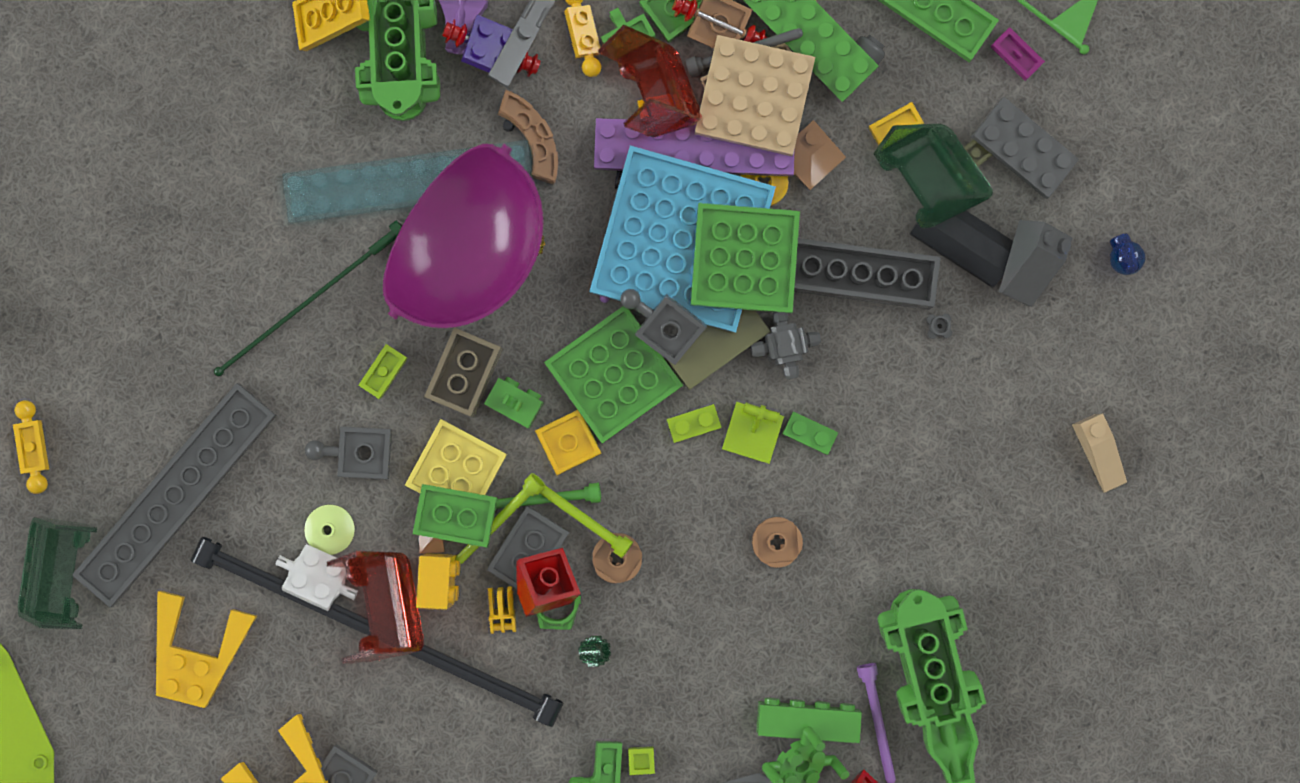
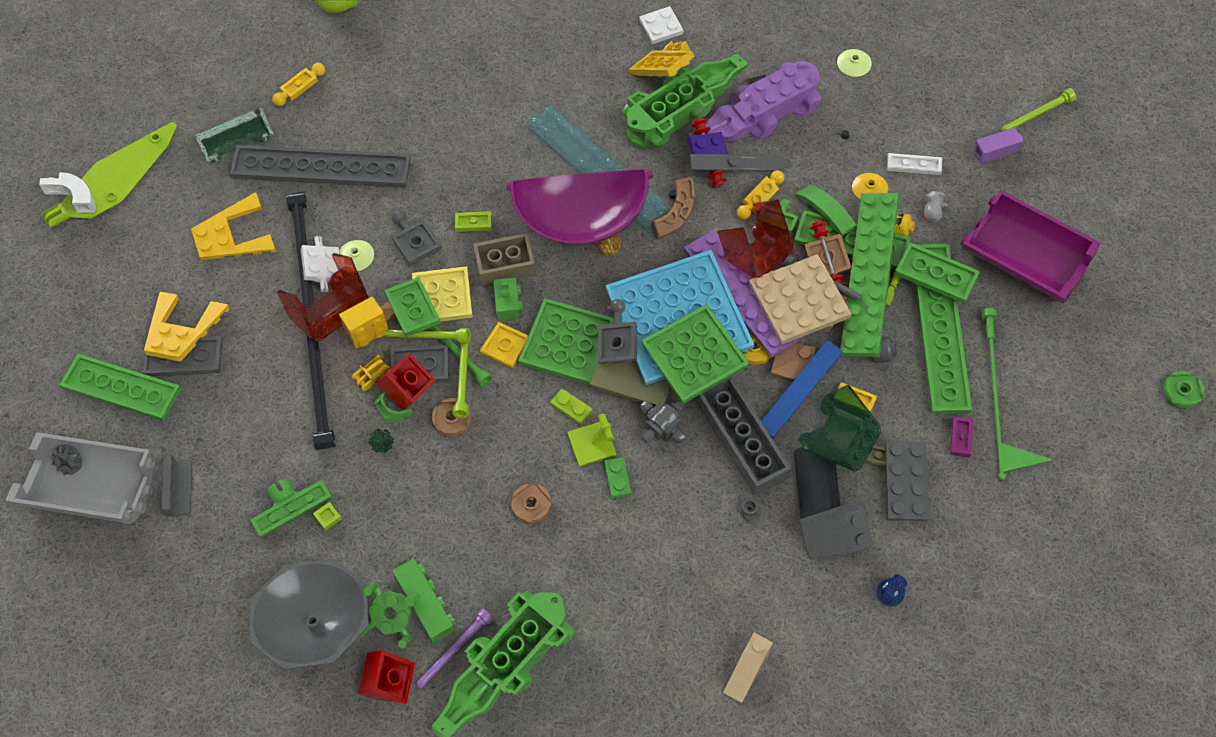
camera: 60 degrees right, 25 degrees down
dark green piece [214,220,402,376] -> none
none -> blue tile [761,340,843,439]

